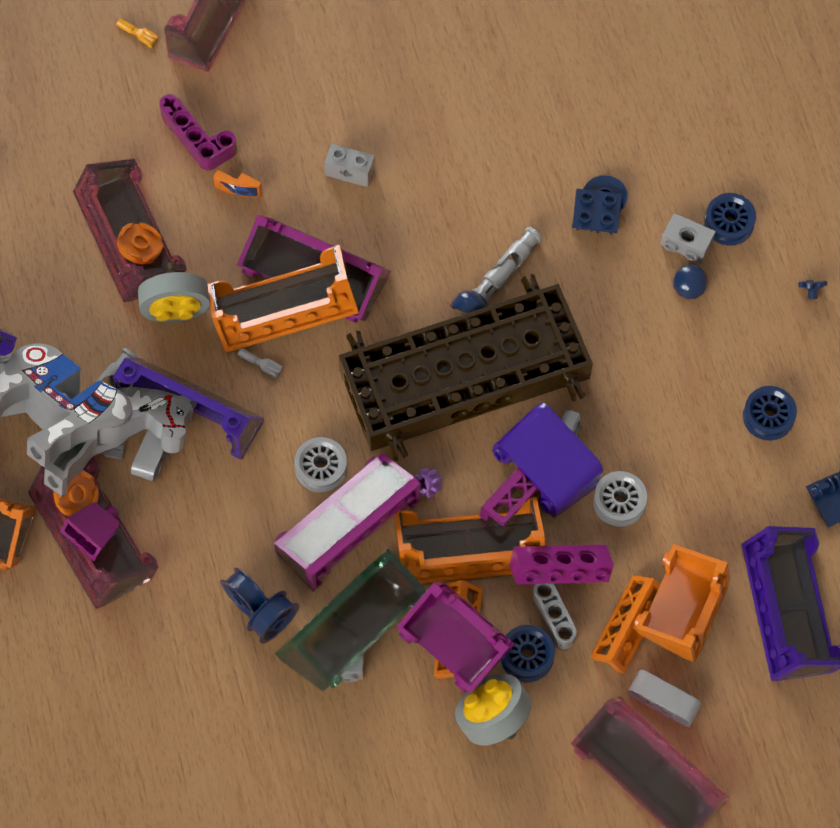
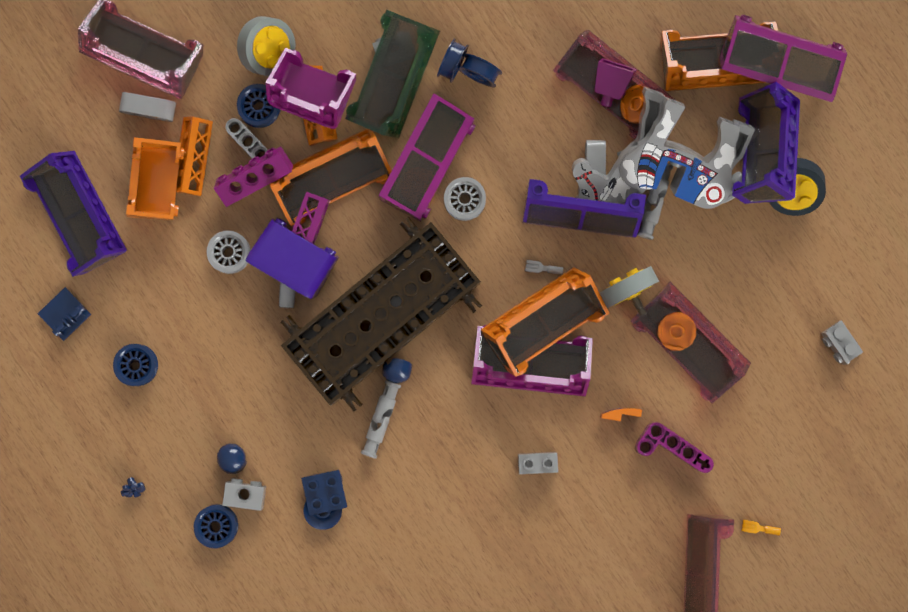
camera: 165 degrees right, 20 degrees up
medium lavender gear [414,467,443,498] -> none

